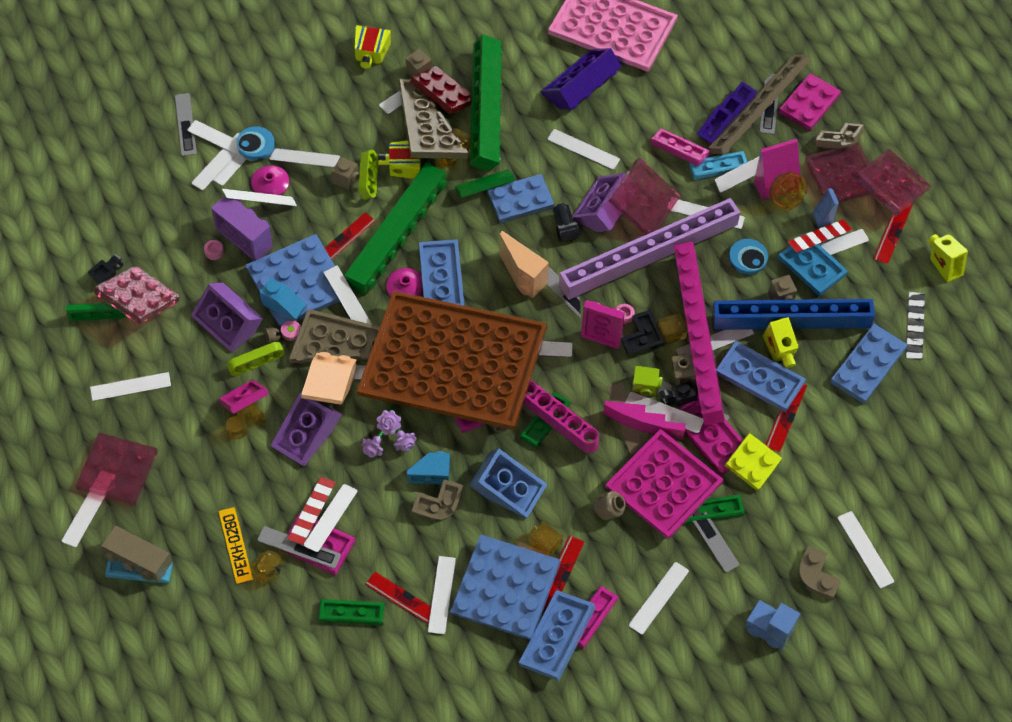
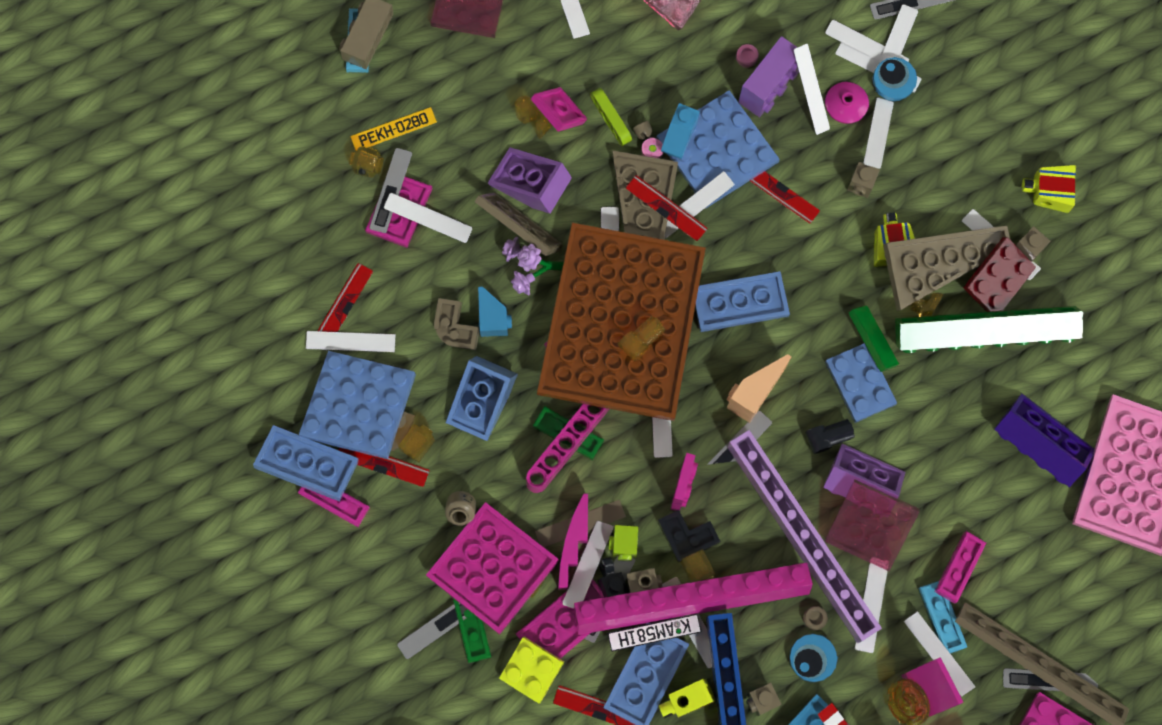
camera: 85 degrees right, 15 degrees up
medium lavender slope [191,282,263,352] -> none
sticker [288,477,336,545] -> none
light nougat slope [301,352,356,405] -> none
green tile [318,599,385,625] -> none
green brick [344,163,447,296] -> none
lime beam [358,149,378,200] -> none
dark pink dish [386,268,423,297] -> none
white sticker [548,129,620,169] -> none
bright pink tile [616,304,635,324] -> none
white sticker [629,562,689,634] -> none
dark purple slope [697,81,757,144] -> none
medium blue brick [745,600,801,650] -> none
none -> dark tan tile [475,193,563,256]
none -> sticker [607,614,702,652]
none -> clear yellow piece [618,316,665,362]
none -> red sticker [626,176,707,241]
none -> dark tan tile [803,606,828,630]

